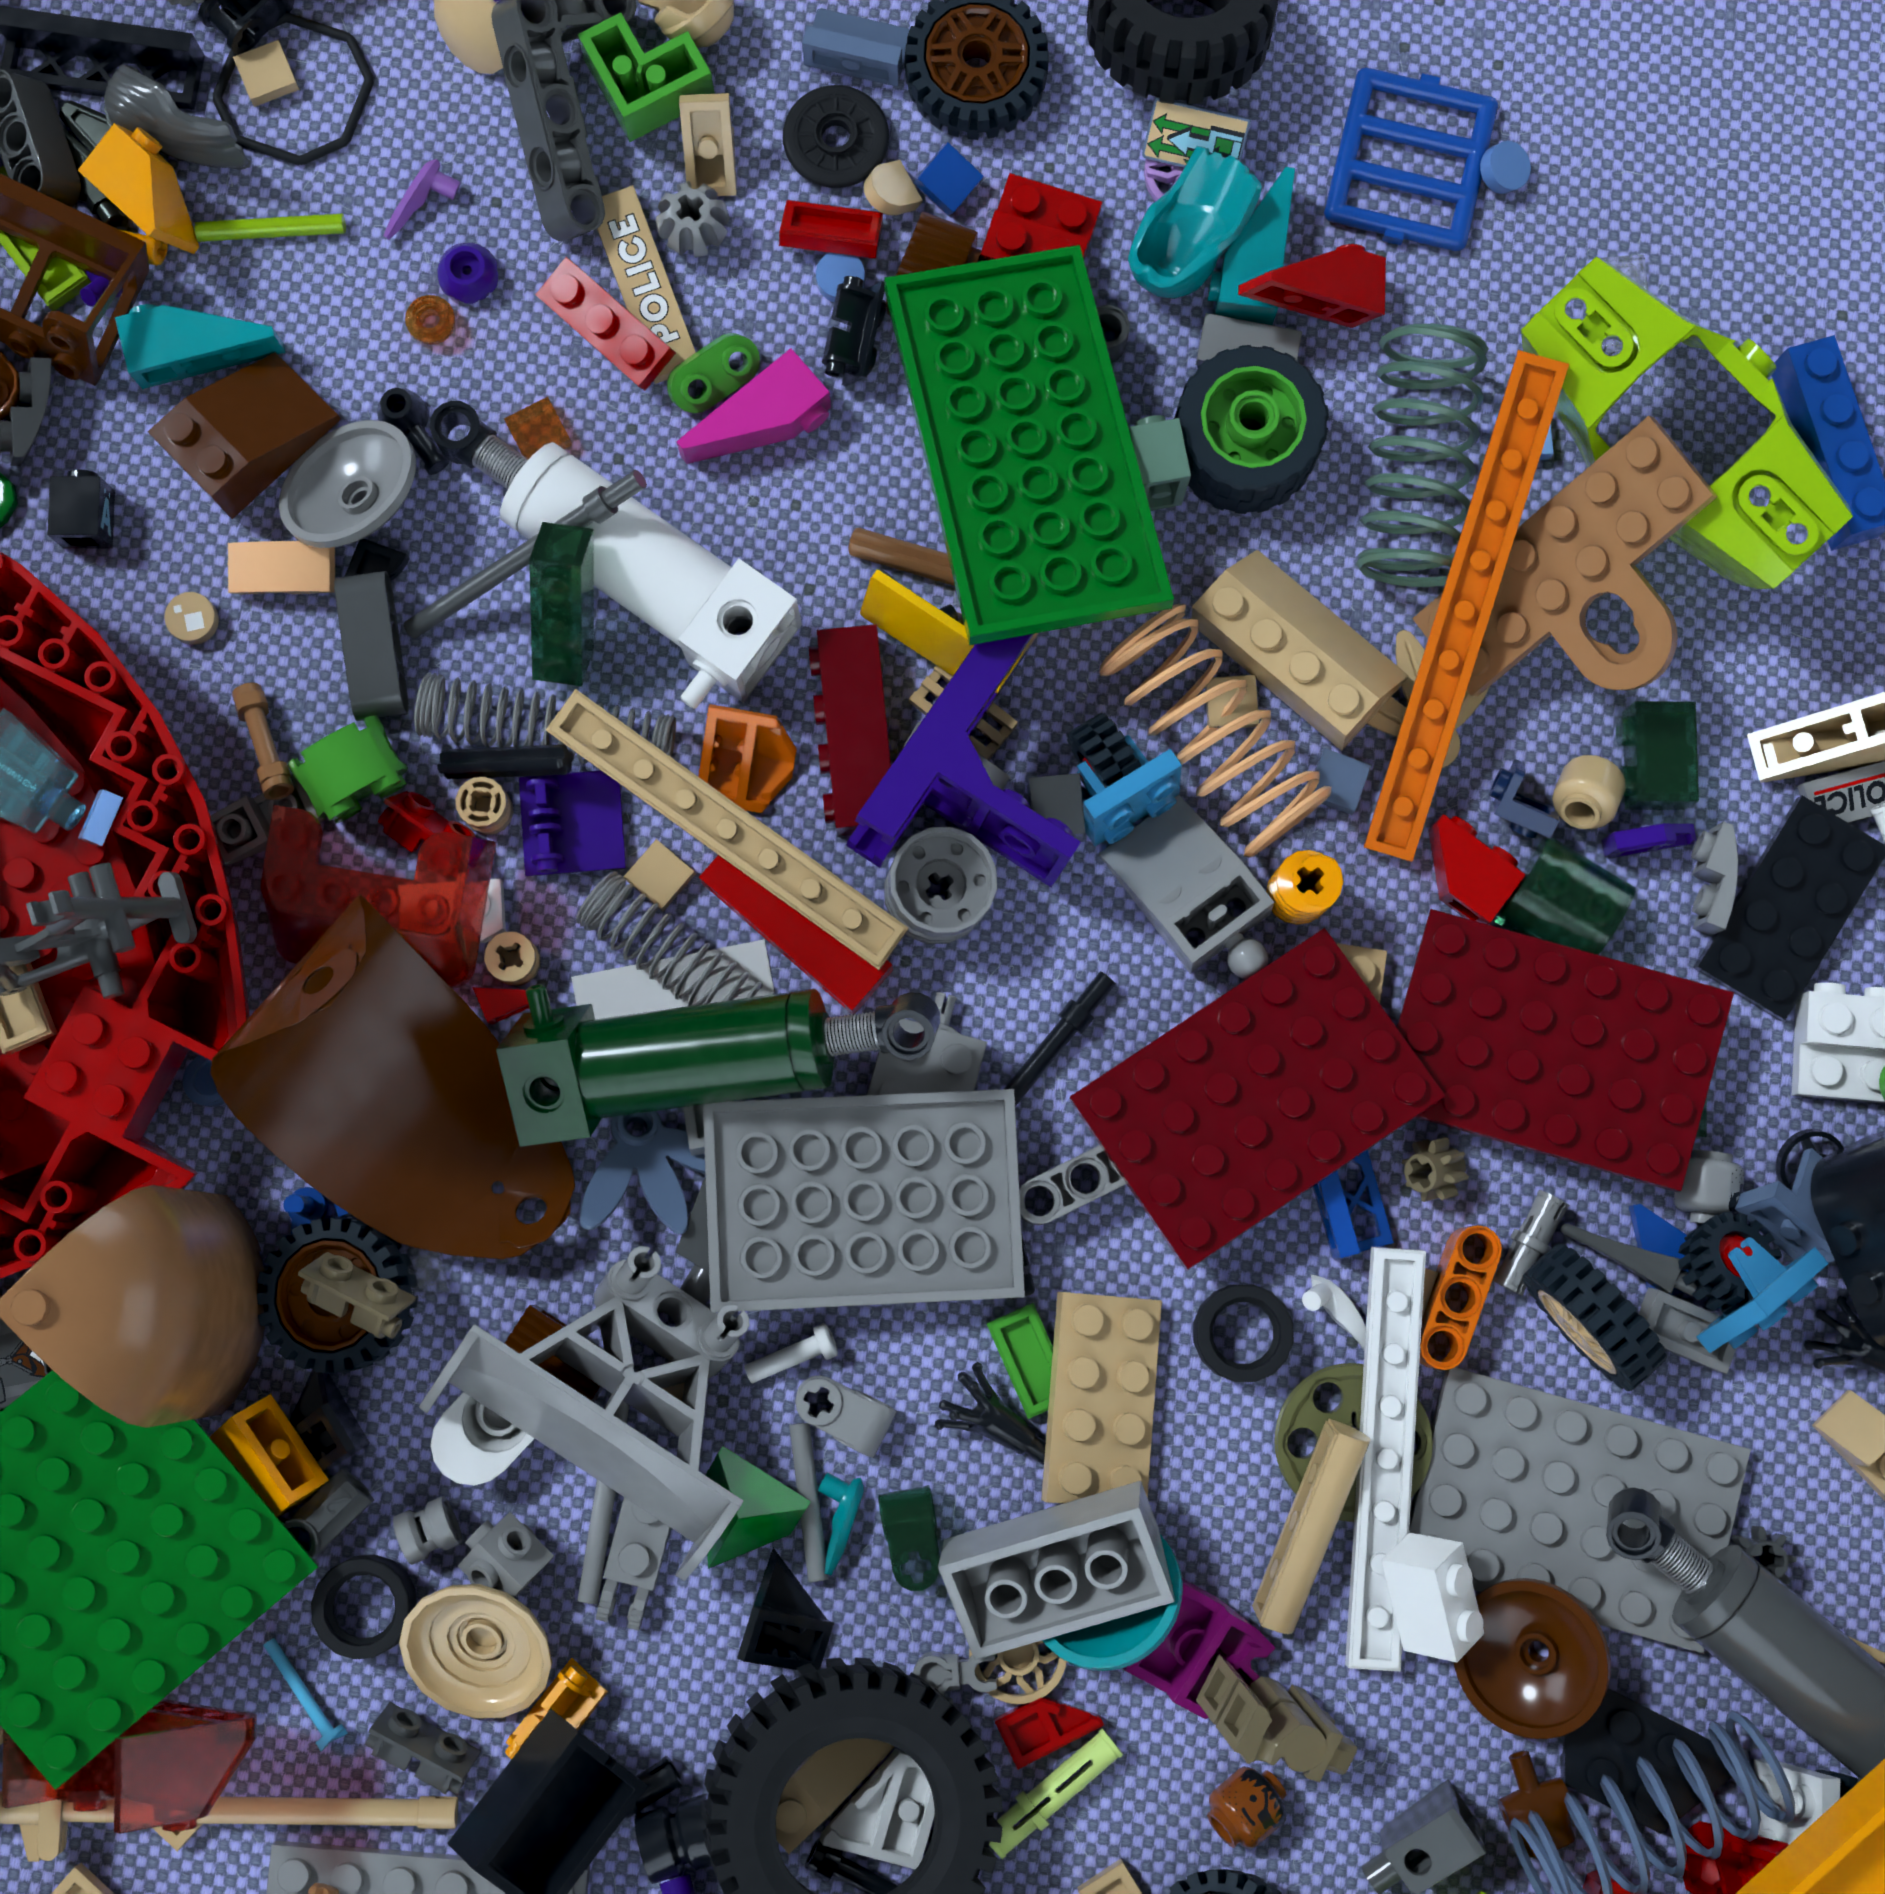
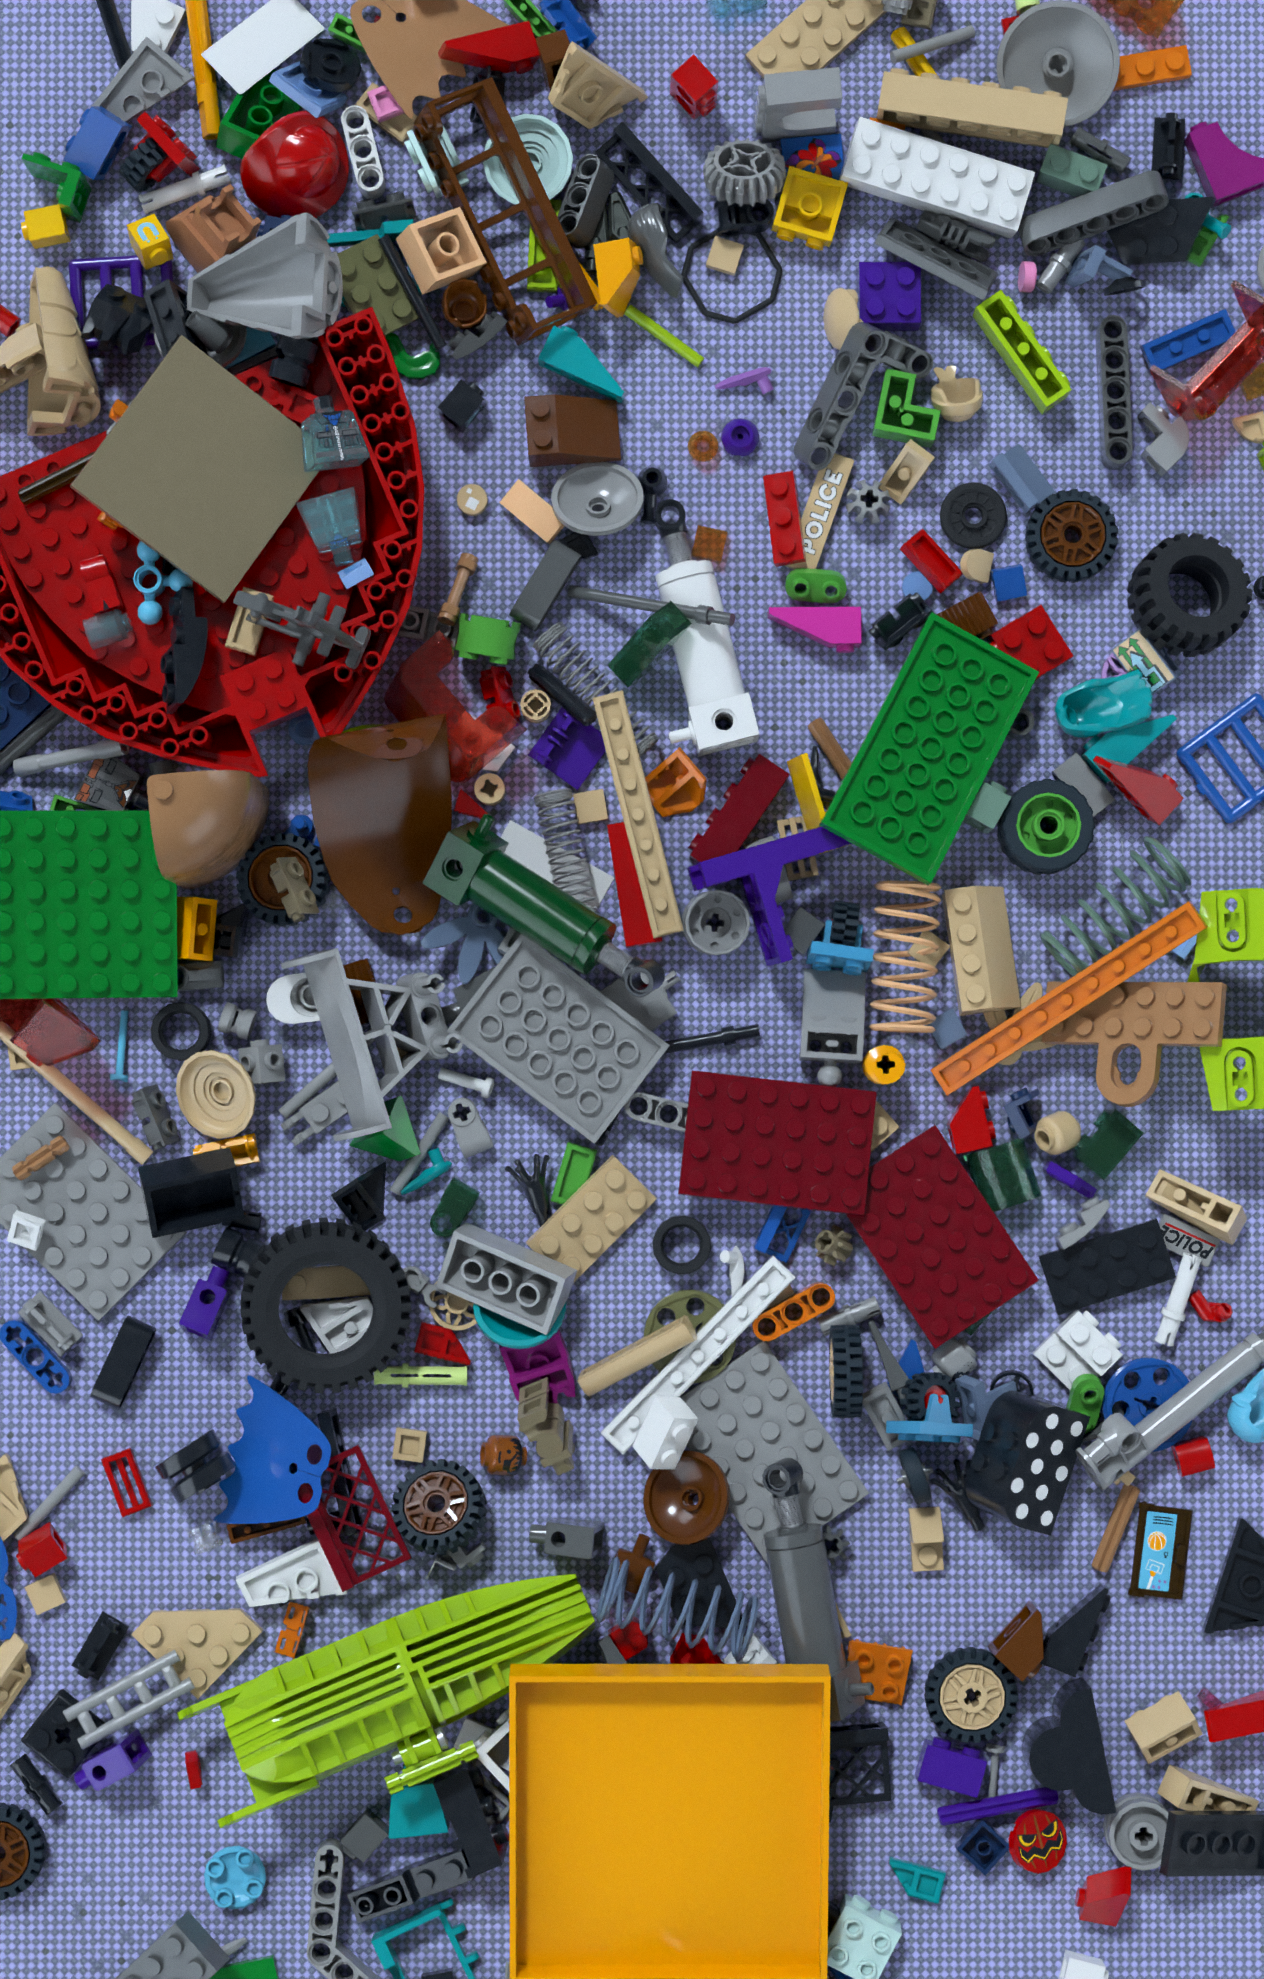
camera: 40 degrees right, 5 degrees up
none -> black wheel [897,1447,933,1504]

